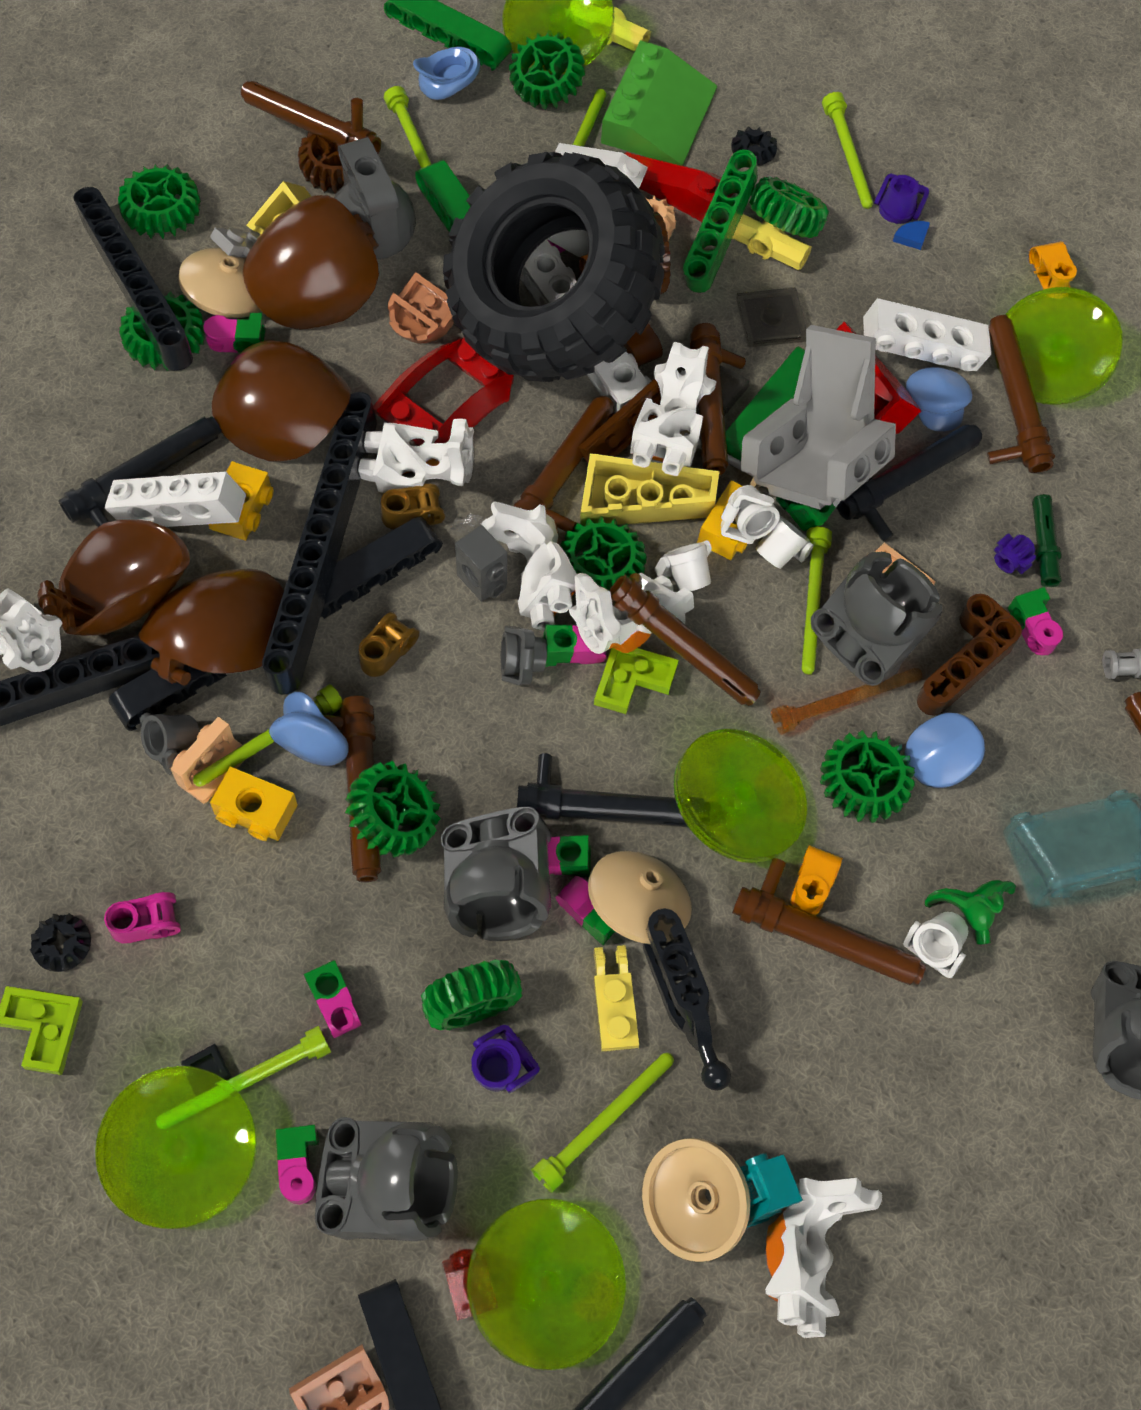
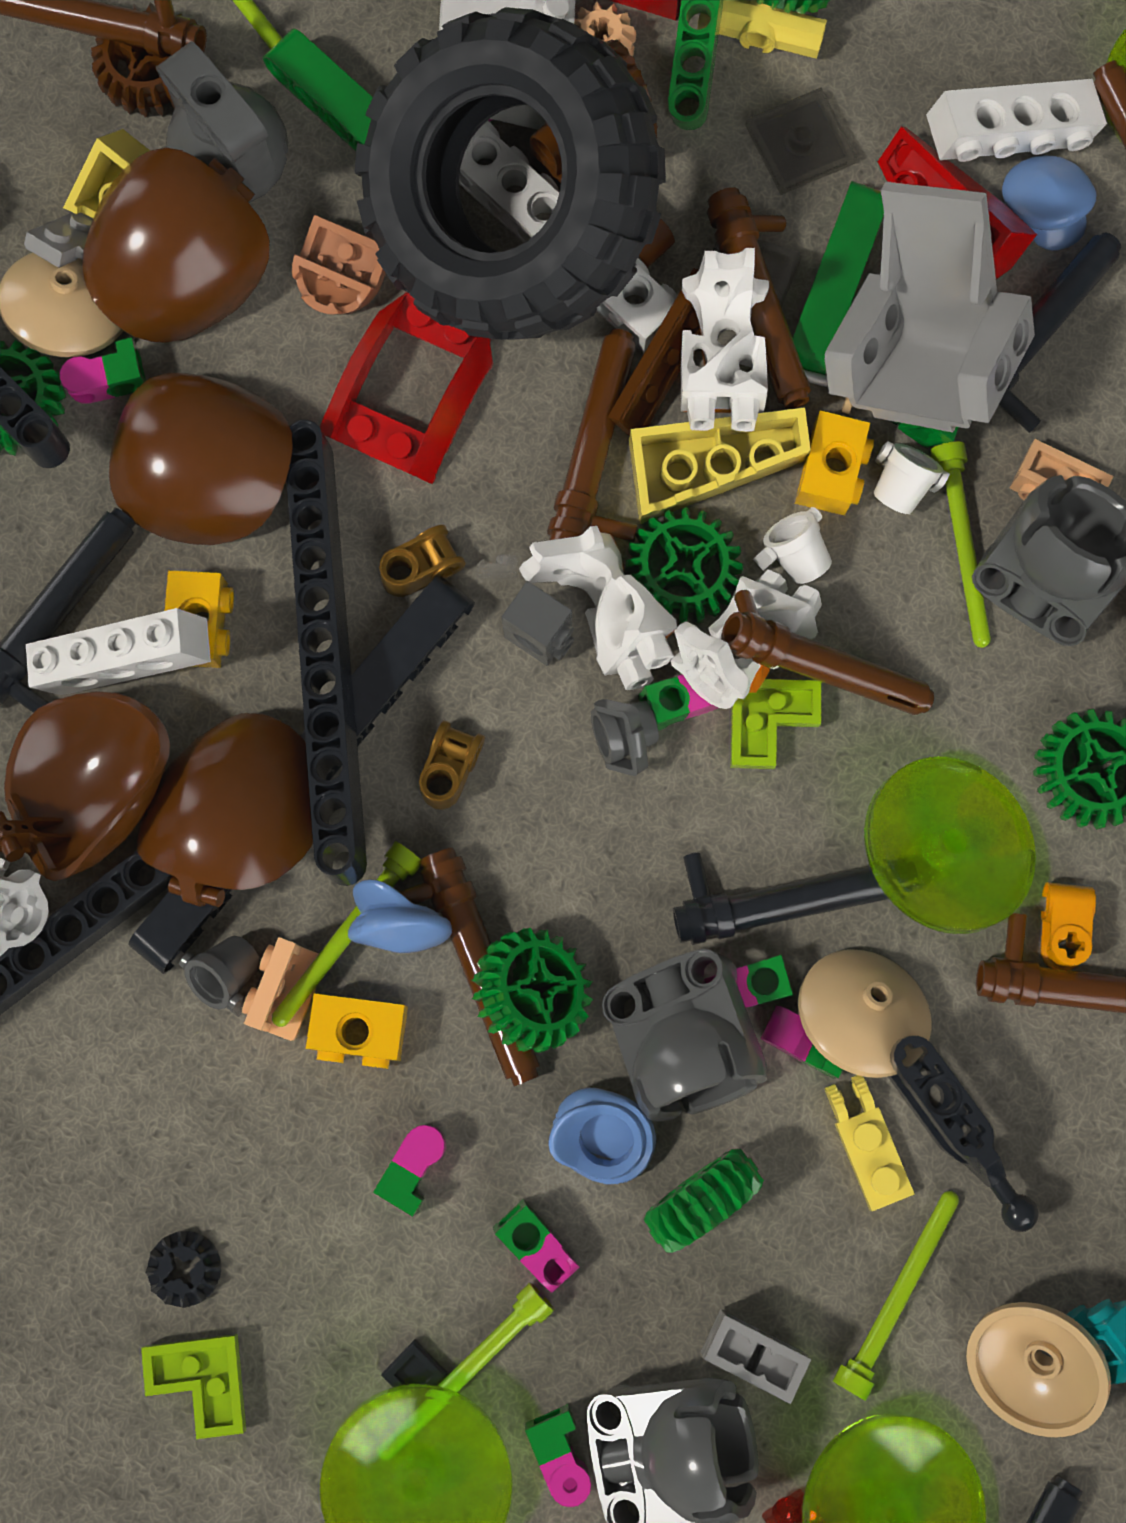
camera: 10 degrees left, 15 degrees up
dark pink piece [104,892,181,944] -> none
white hips [358,419,474,493] -> none
dark purple piece [471,1025,540,1093] -> none
white piece [721,485,780,544] -> none
clear orange piece [771,668,923,735] -> none
none -> leg [373,1125,446,1217]
none -> medium blue piece [548,1088,656,1184]
none -> light grey brick [701,1309,811,1404]

